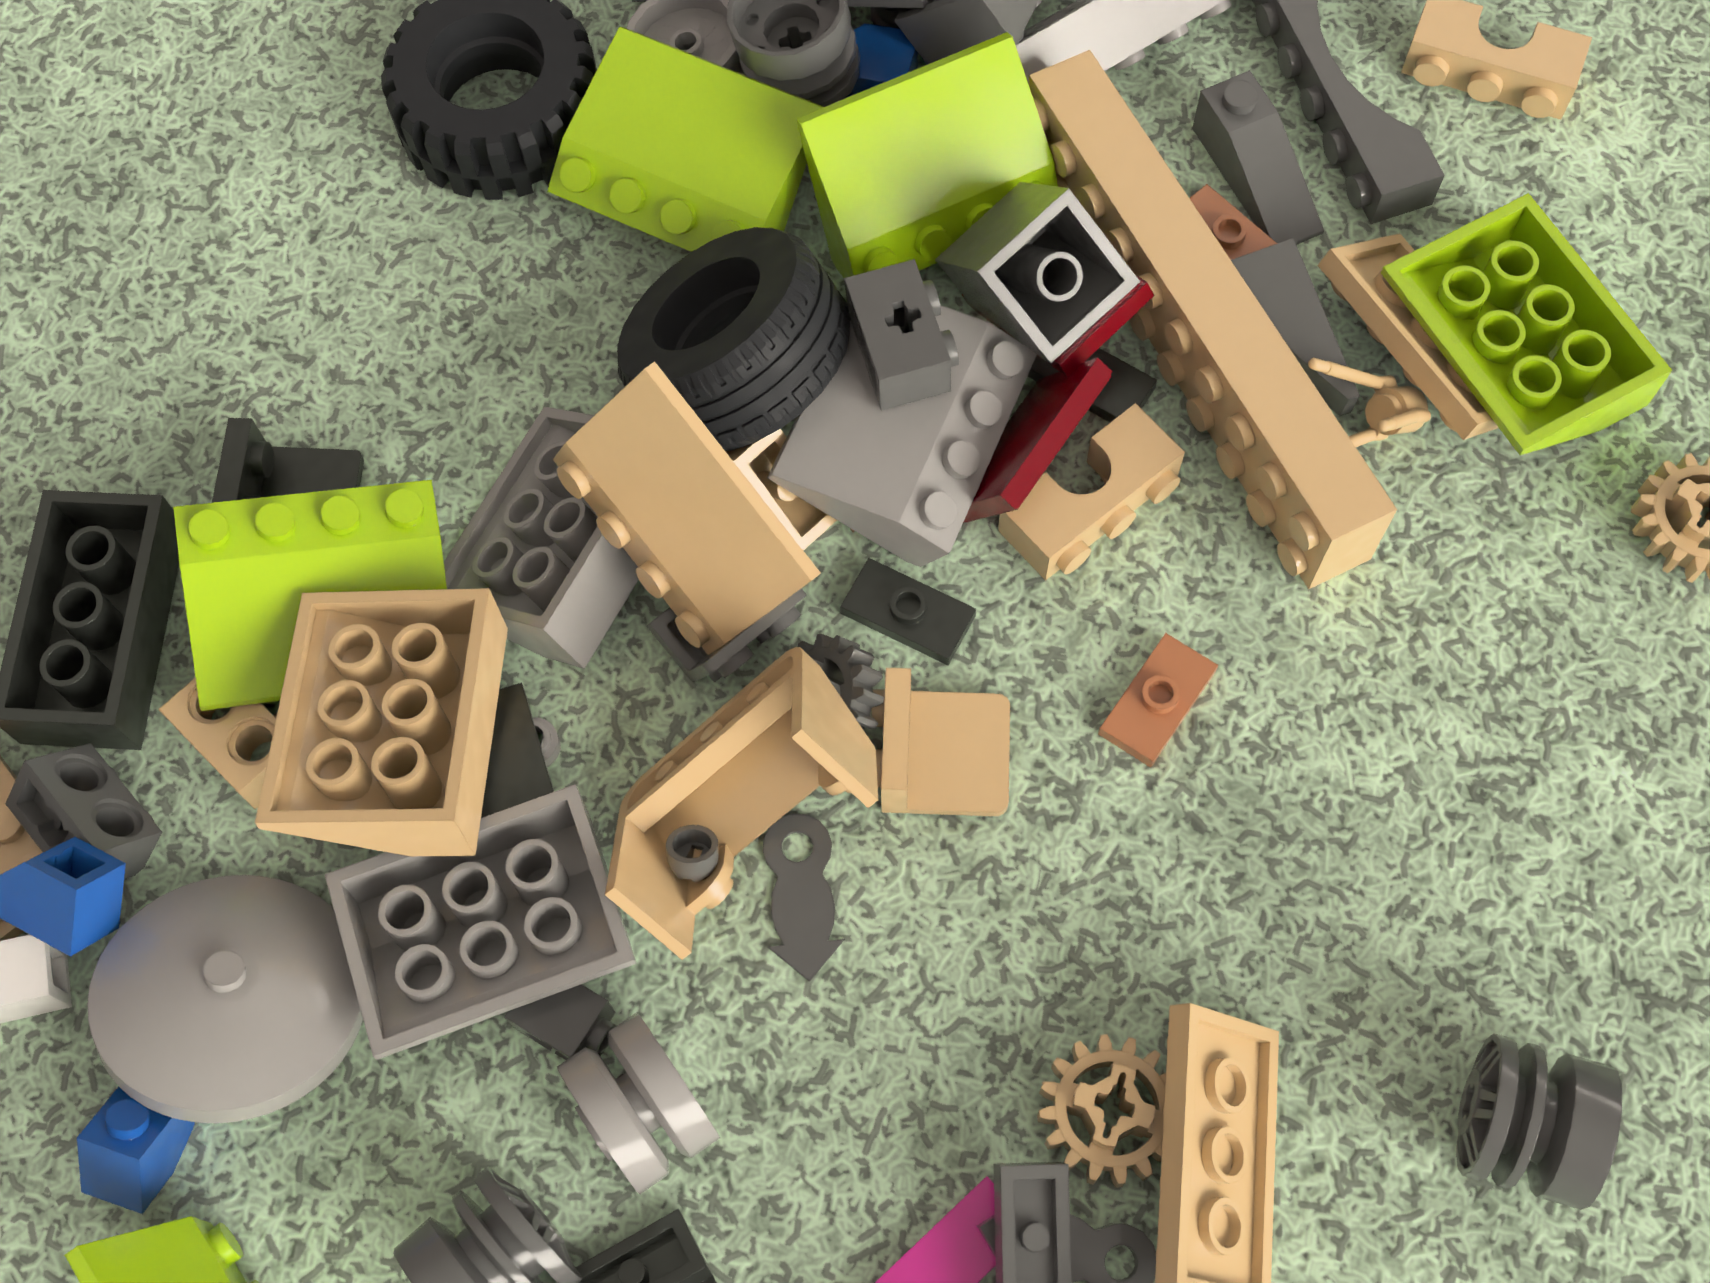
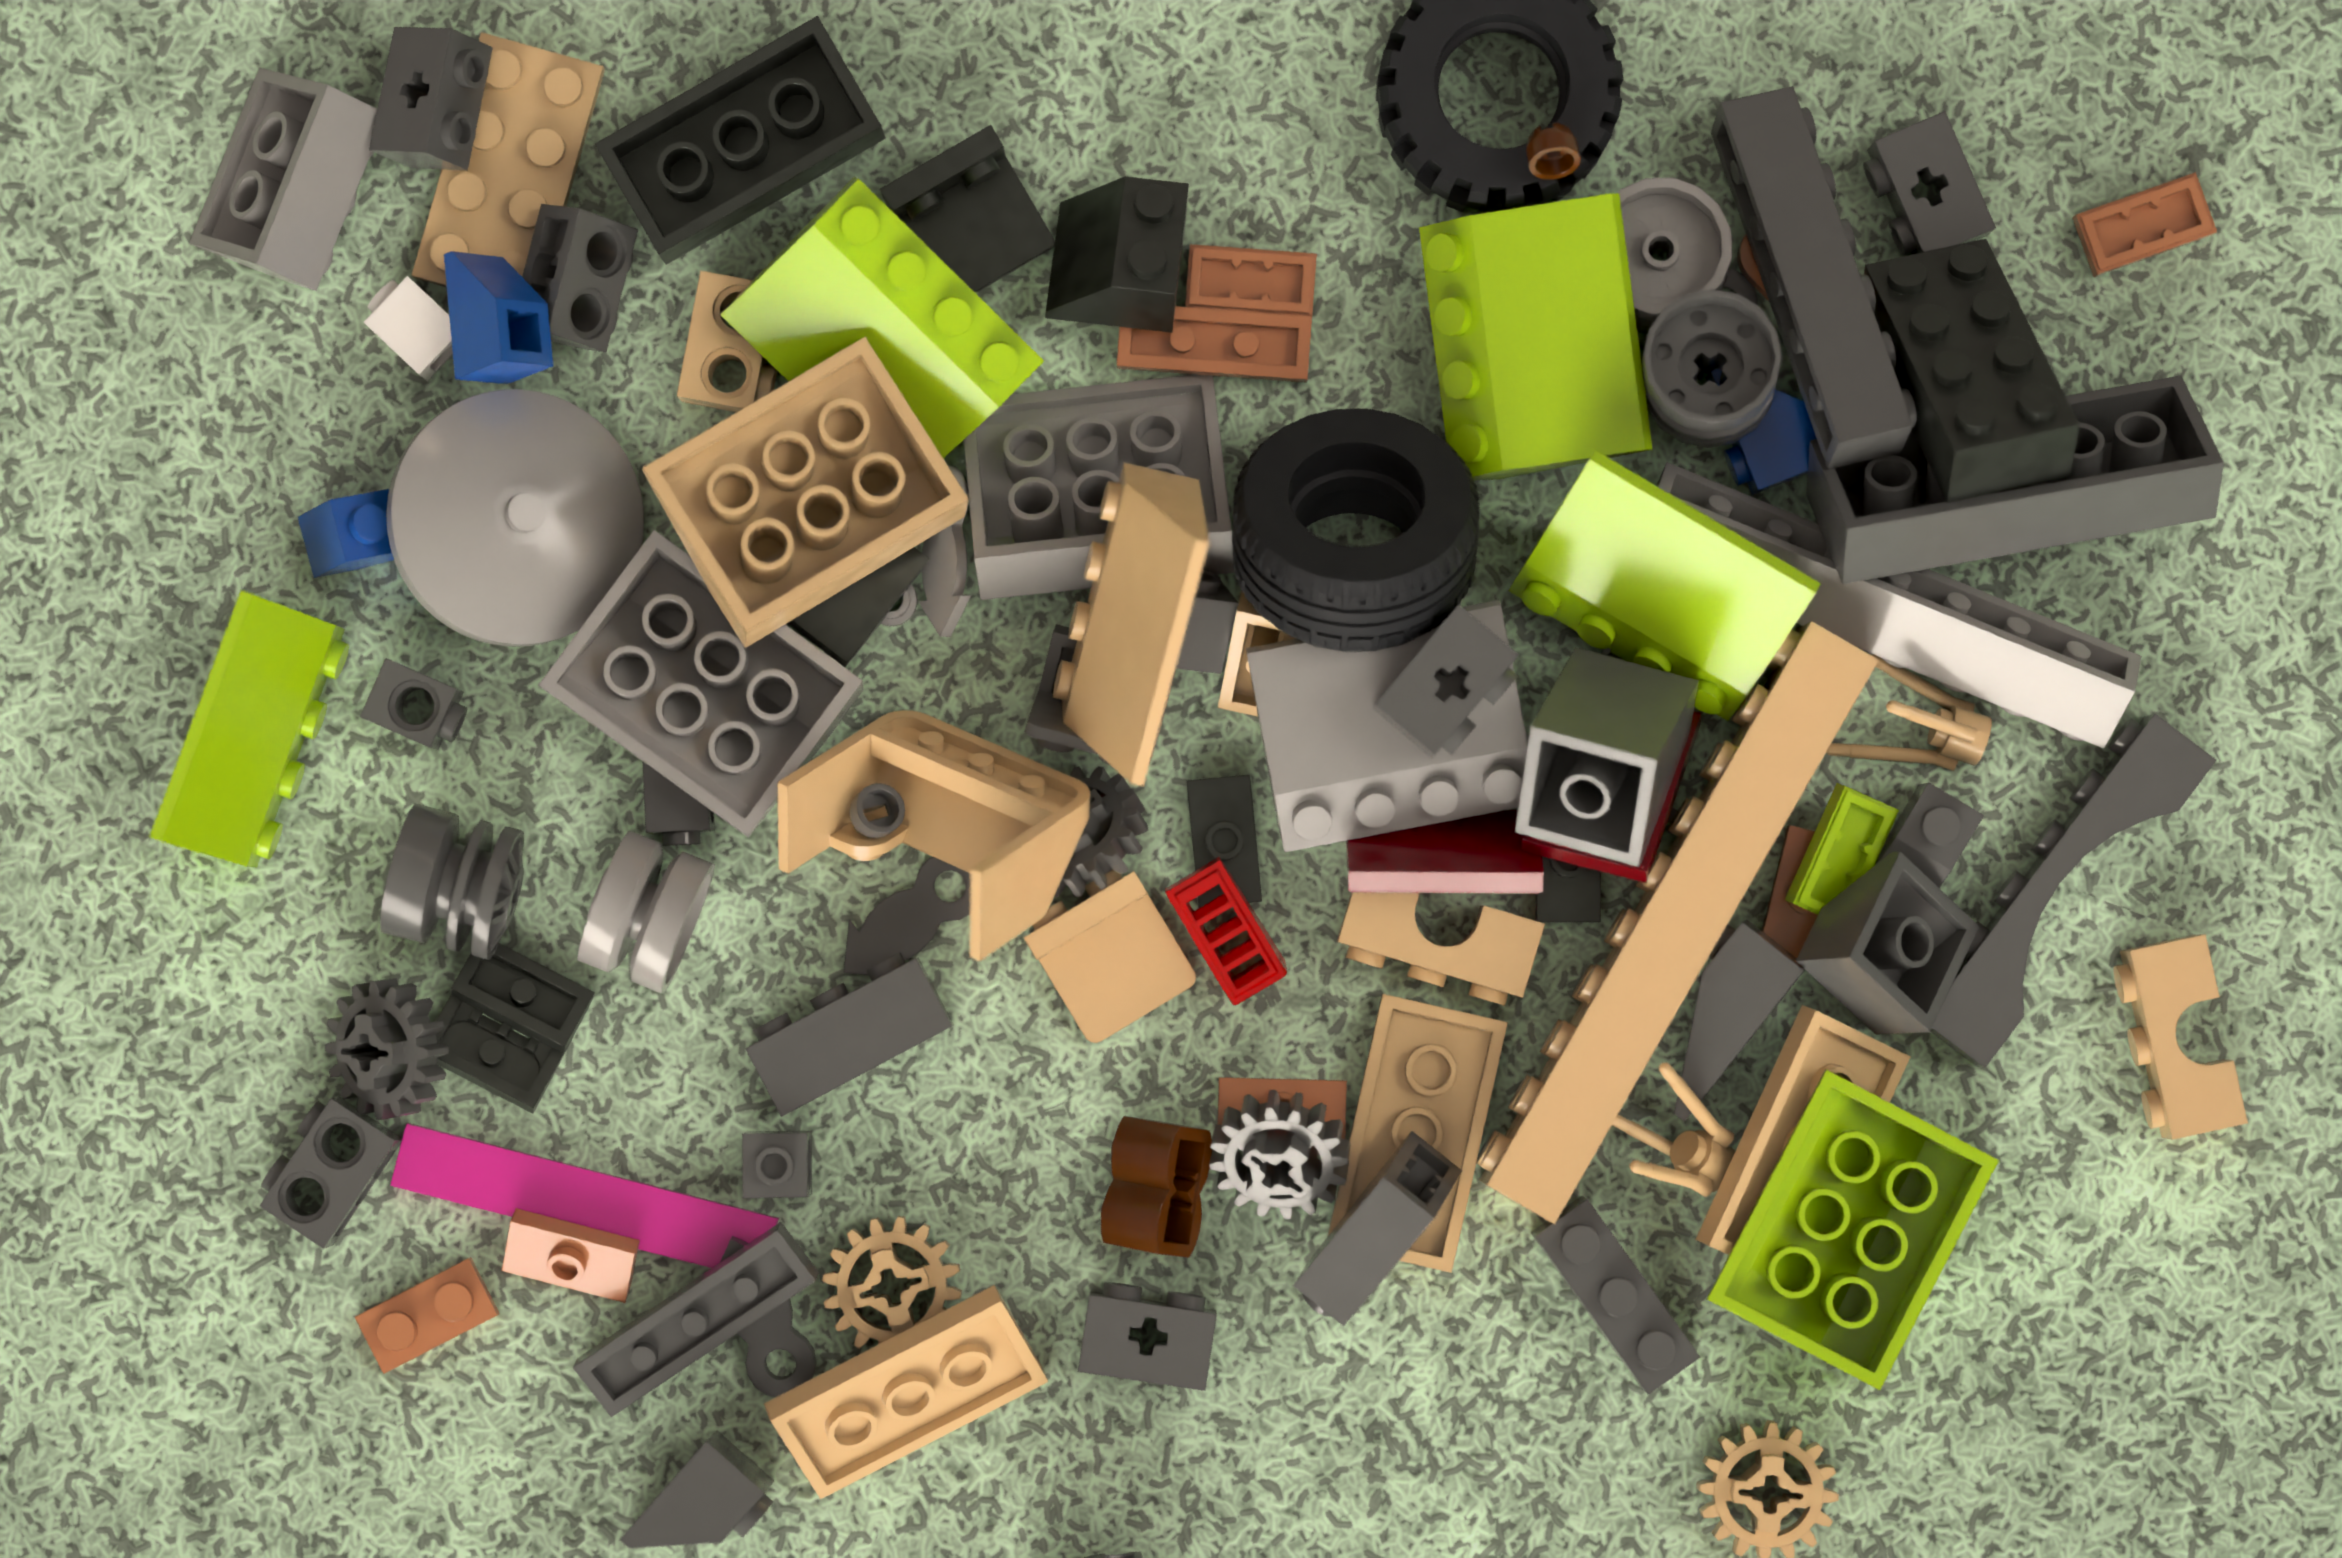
camera: 55 degrees right, 20 degrees up
none -> dark grey brick [360,658,468,750]
none -> dark grey brick [742,1131,812,1198]
none -> dark grey brick [745,953,954,1117]
none -> light grey brick [919,466,971,637]
none -> pearl dark grey slope [1045,176,1189,333]
none -> dark grey brick [1078,1282,1217,1391]
none -> reddish brown brick [1101,1116,1212,1258]
none -> nougat plate [1117,306,1312,383]
none -> red slope [1165,857,1287,1005]
none -> nougat plate [1185,244,1317,316]
none -> dark grey gear [1209,1090,1351,1219]
none -> dark grey slope [1293,1131,1462,1326]
none -> tan plate [1327,994,1508,1273]
none -> reddish brown hinge [1526,122,1581,179]
none -> dark grey brick [1530,1196,1700,1395]
none -> lime plate [1785,783,1899,915]
none -> dark grey slope [1796,852,1979,1035]
none -> tan plant [1826,654,1992,771]

